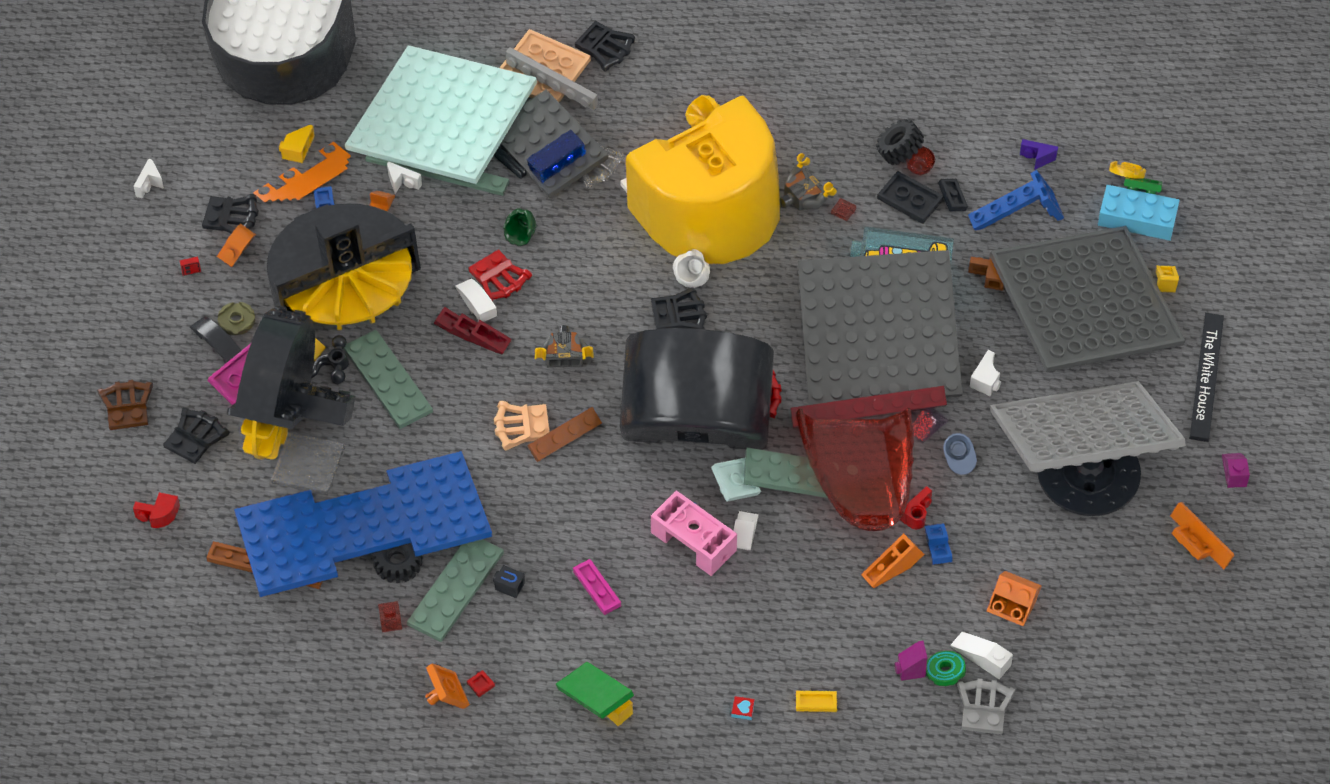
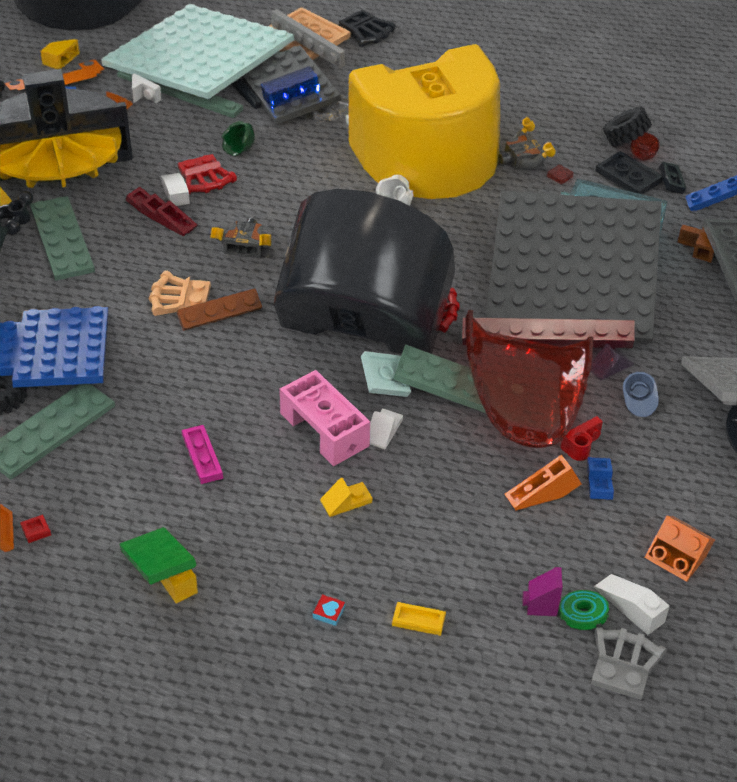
camera: 10 degrees right, 10 degrees down
black brick [493,565,525,598] -> none
white arch [970,350,1001,396] -> none
none -> yellow slope [320,478,372,517]

